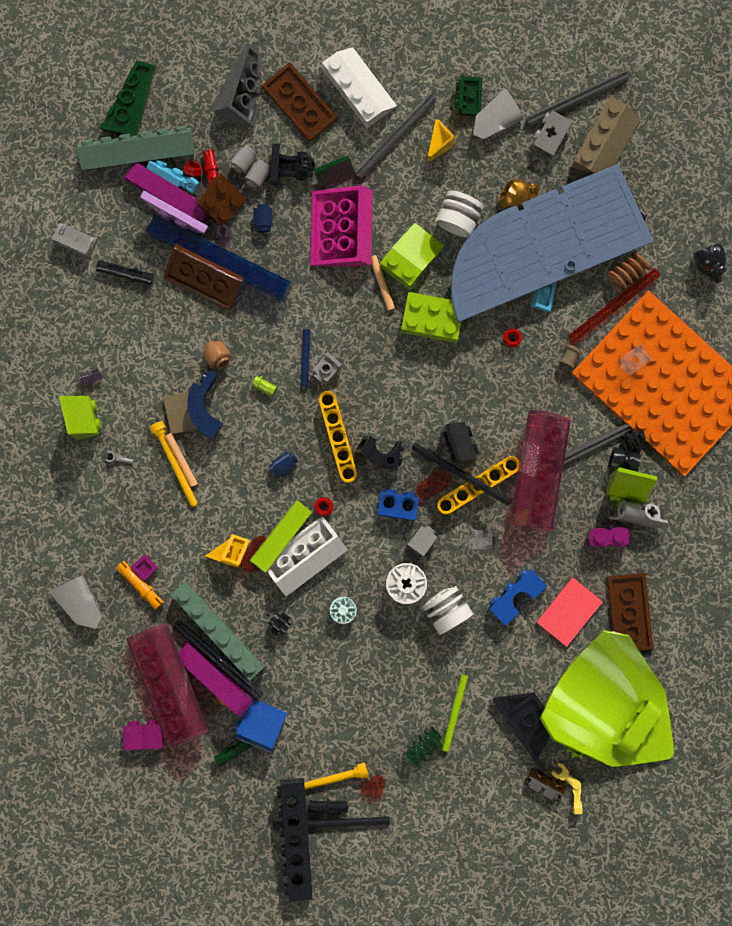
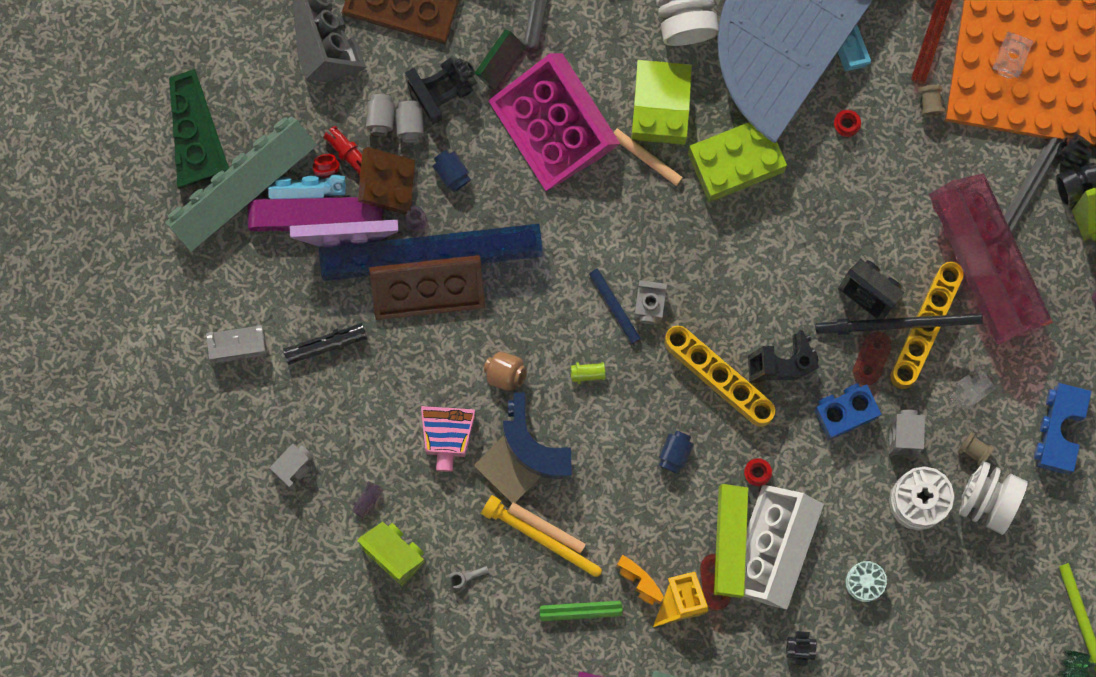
camera: 35 degrees left, 5 degrees down
none -> light grey brick [270,444,314,490]
none -> torso [421,406,475,472]
none -> bright green axle [539,601,623,621]
none -> light orange slope [616,555,664,605]
none -> dark tan bush [957,431,995,466]

